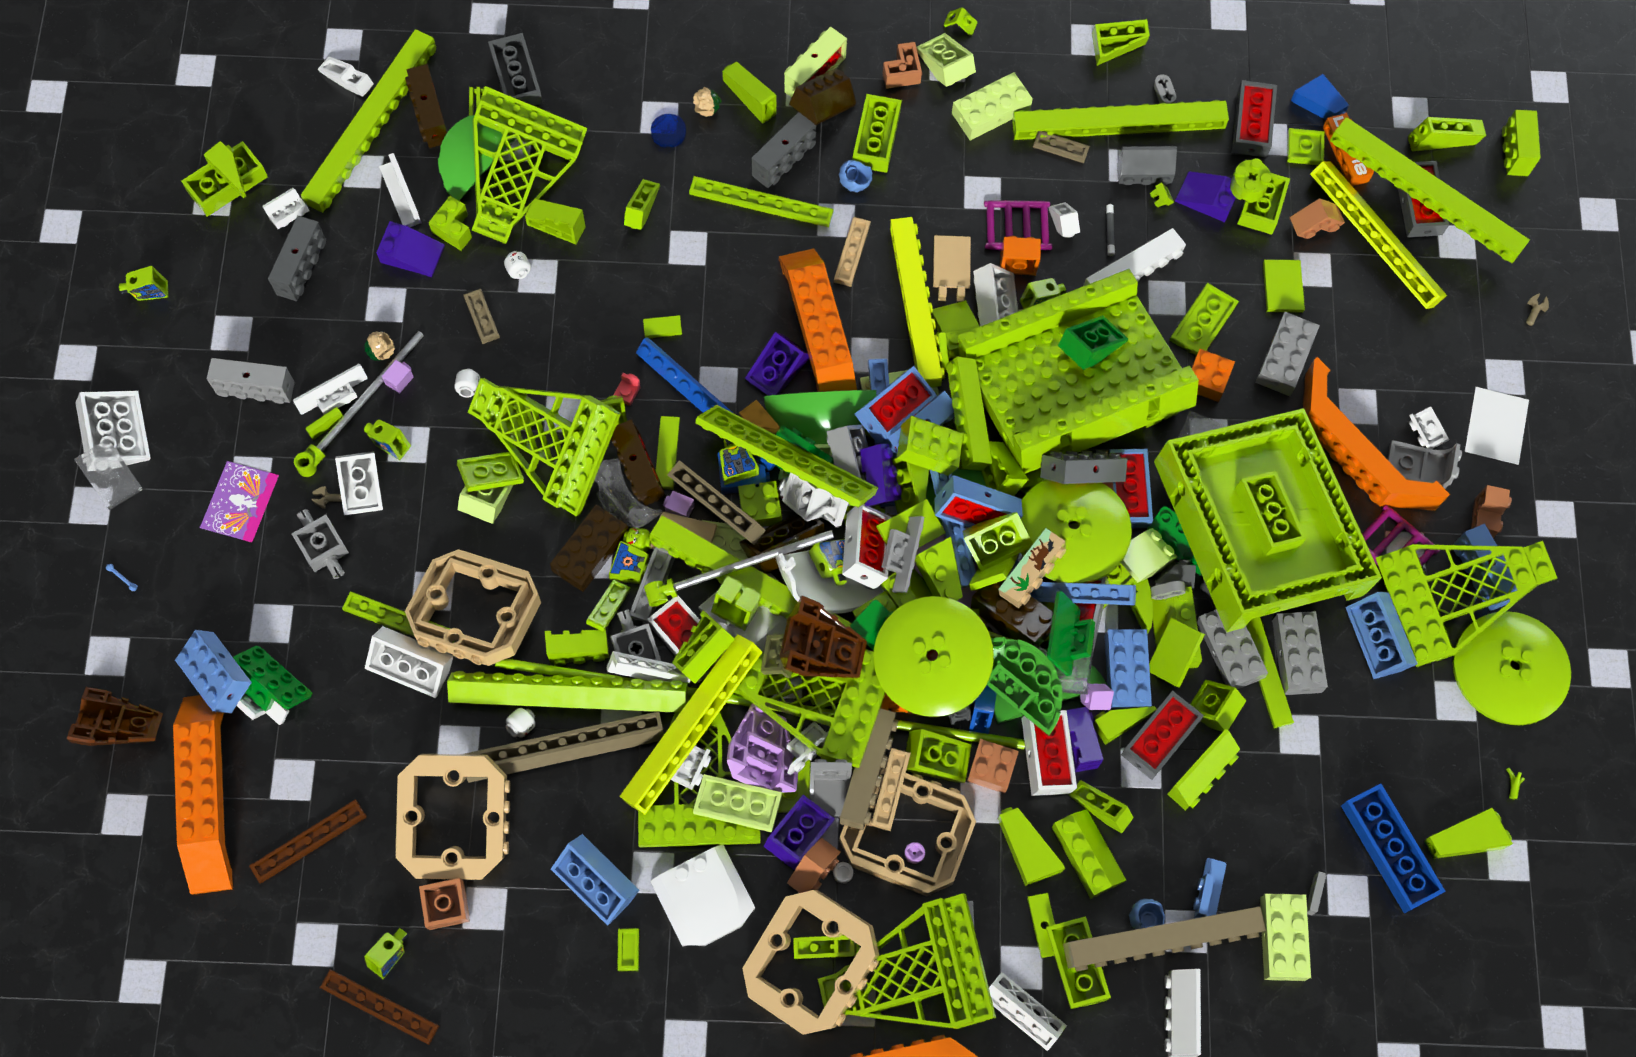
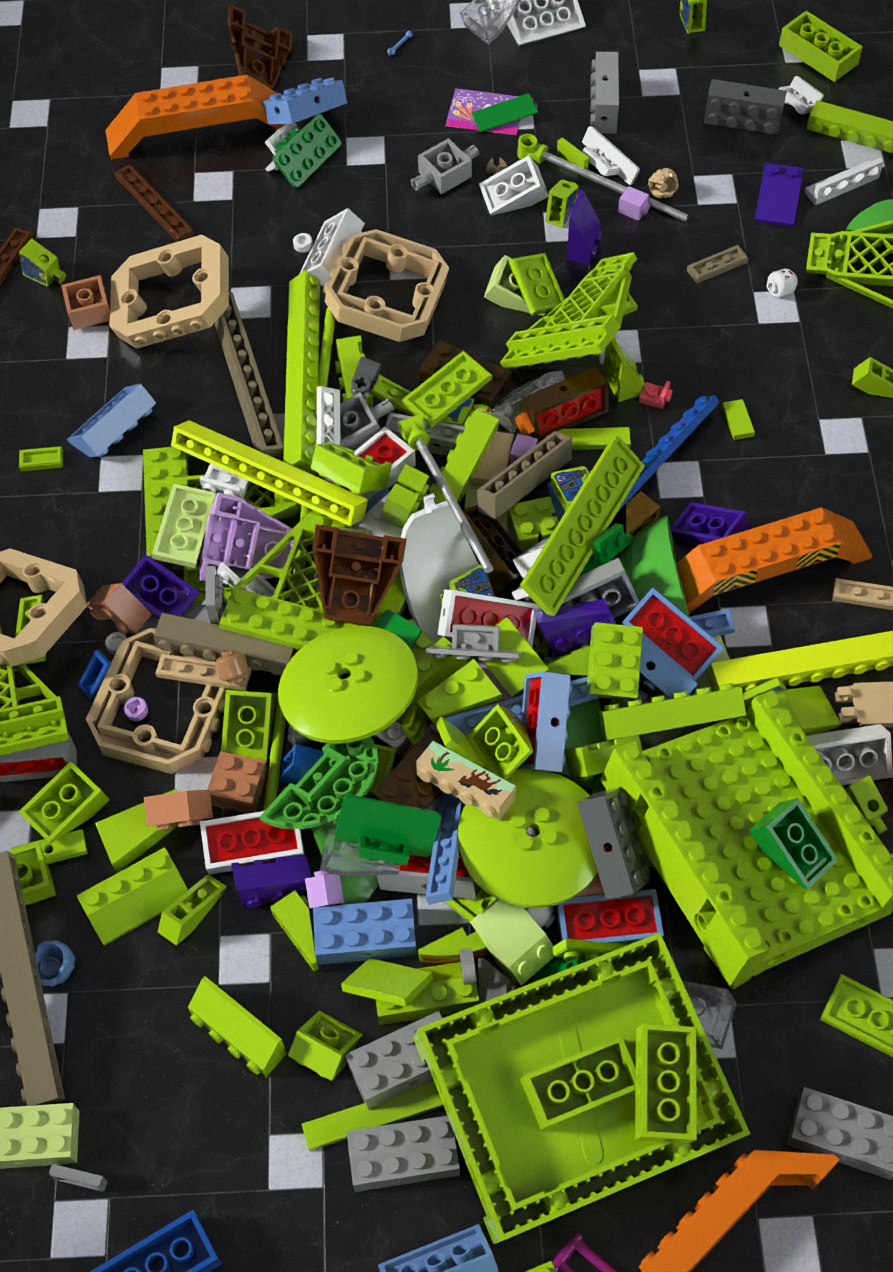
camera: 90 degrees right, 10 degrees down
lime slope [203,141,246,198] -> none
lime tile [342,591,455,643] -> none
lime brick [428,196,472,251] -> none
white head [454,369,480,397] -> none
white head [506,708,535,737] -> none
lime wedge [525,199,586,244] -> none
white wedge [650,845,755,946] -> none
red brick [1121,691,1204,780] -> none
orange brick [1192,349,1235,402] -> none
medium blue bracket [1193,858,1226,919] -> none
none -> lime slope [18,761,110,844]
none -> blue slope [77,650,112,700]
none -> nougat brick [144,789,213,830]
none -> medium nougat head [216,648,249,684]
none -> white tile [293,233,313,253]
none -> dark grey piece [351,356,382,398]
none -> lime tile [402,351,492,429]
none -> green piece [471,93,538,133]
none -> orange tile [515,412,535,436]
none -> lime tile [552,939,627,962]
none -> dark purple slope [567,190,603,265]
none -> lime brick [635,1023,697,1144]

